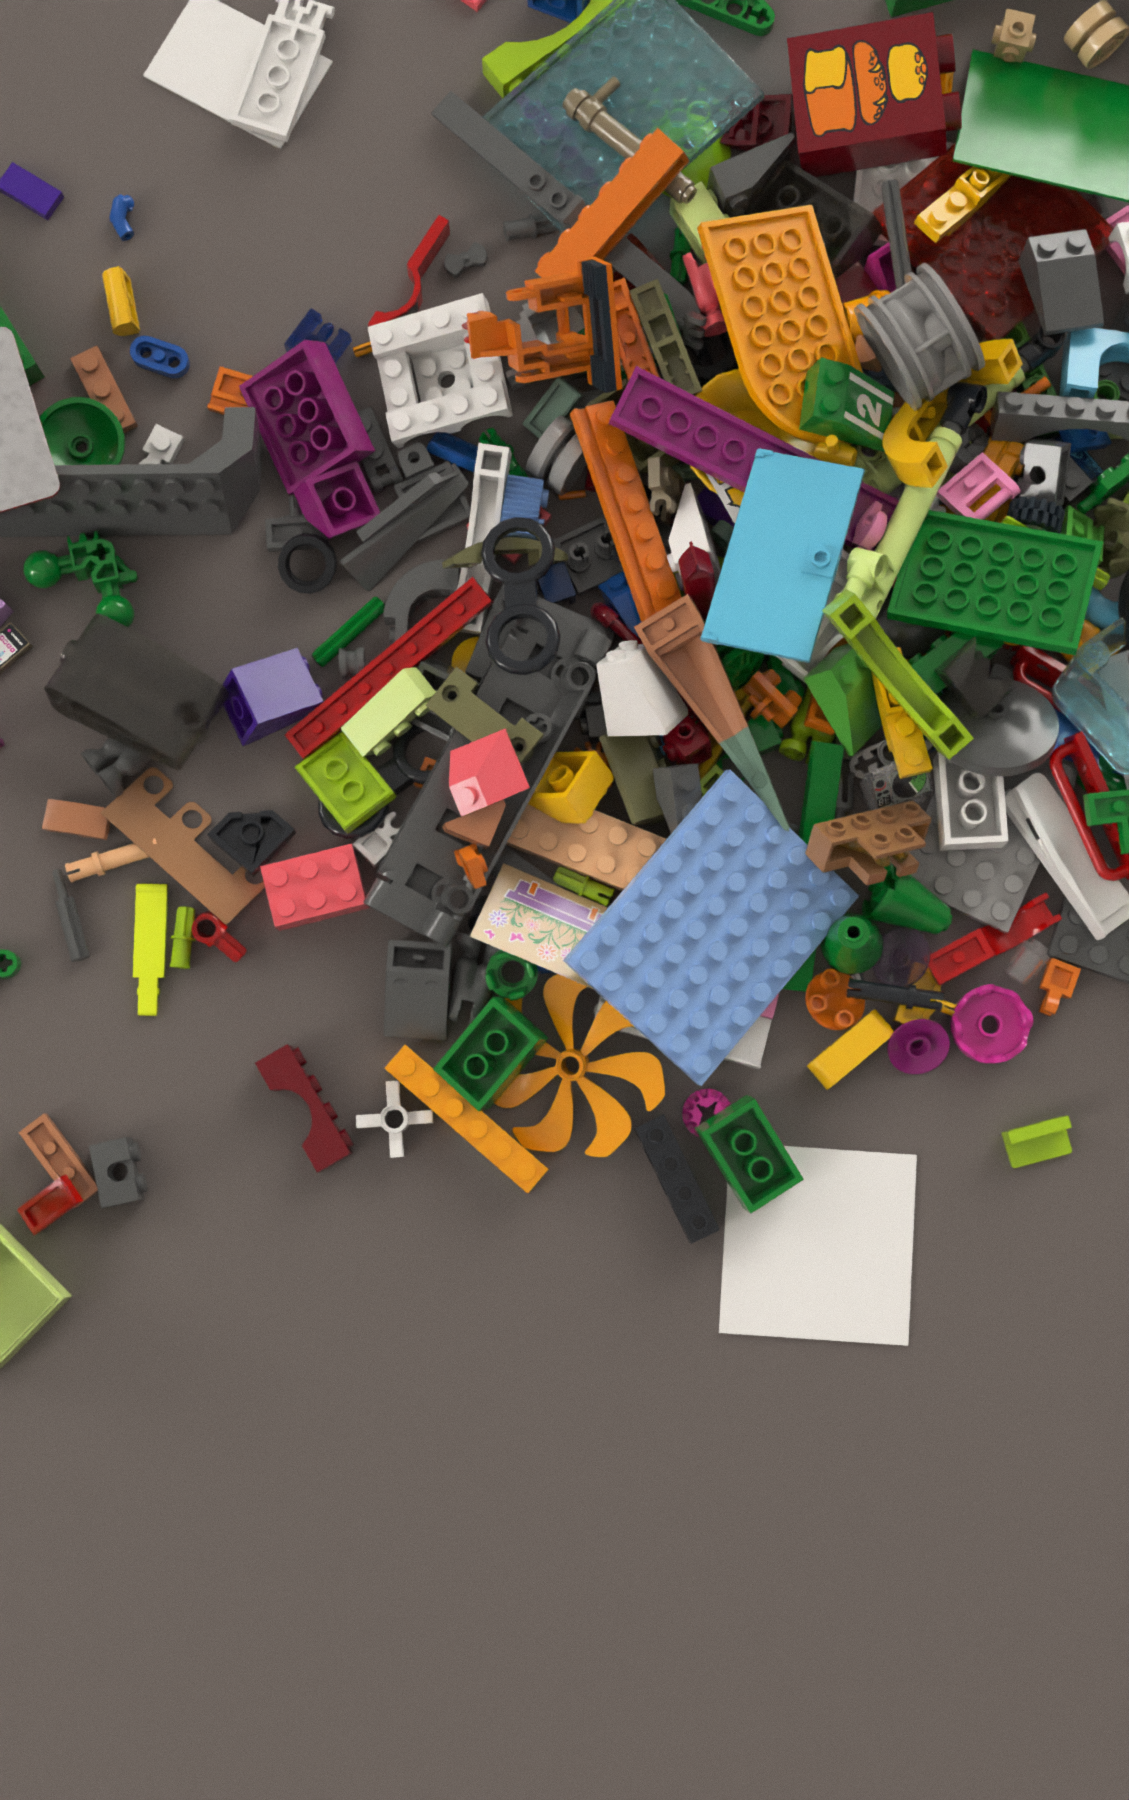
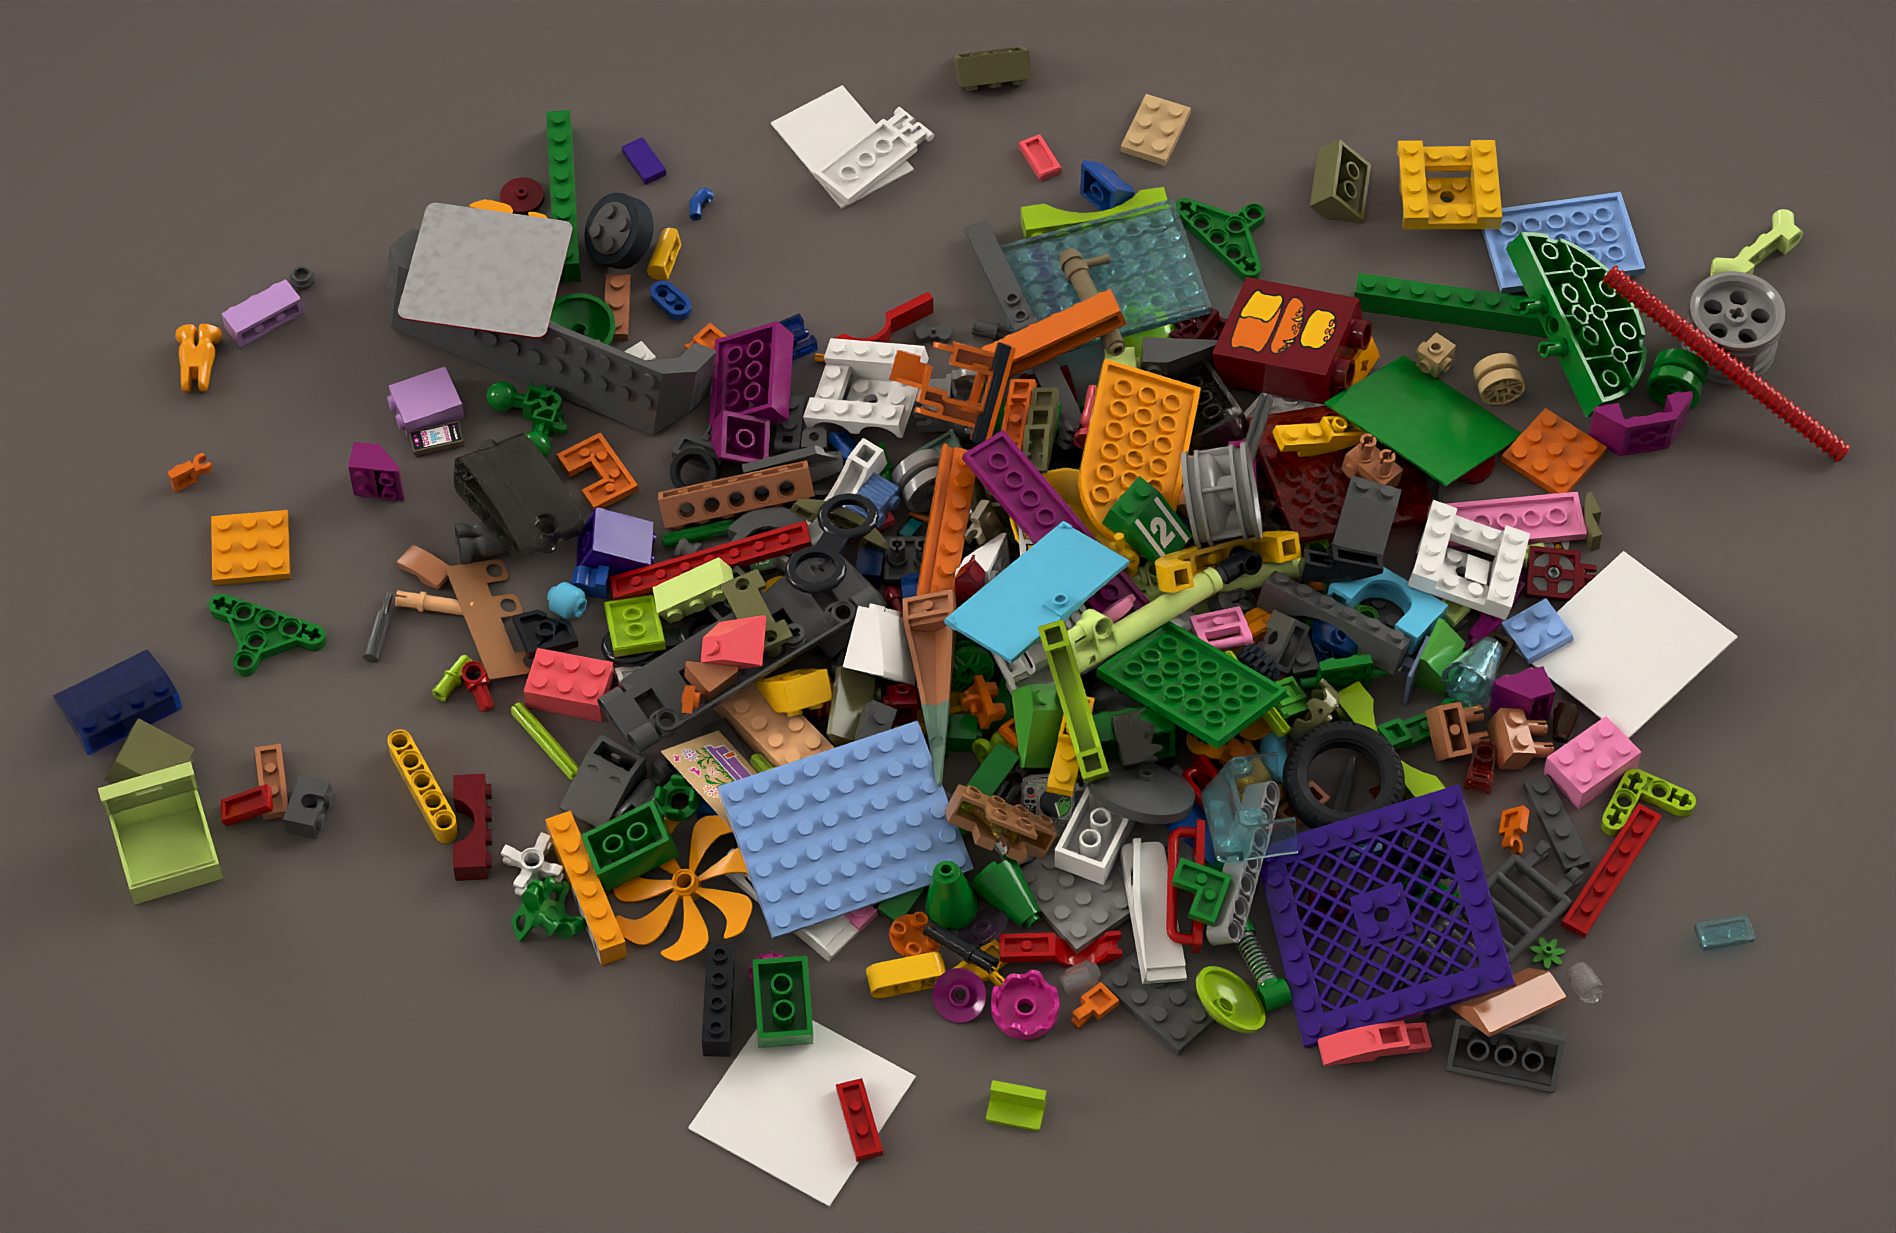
camera: 30 degrees right, 25 degrees down
neon yellow piece [133,884,169,1016] -> none
none -> yellow beam [387,729,459,844]
none -> lime axle [511,702,579,780]
none -> green piece [511,876,586,941]
none -> medium azure head [547,582,587,620]
none -> orange plate [556,432,639,511]
none -> blue leg [571,565,610,599]
none -> wheel [584,193,654,269]
none -> nougat brick [658,460,815,530]
none -> red plate [836,1078,883,1162]
none -> teal piece [897,516,924,537]
none -> black slope [1298,545,1384,583]
none -> nougat brick [1341,433,1403,488]

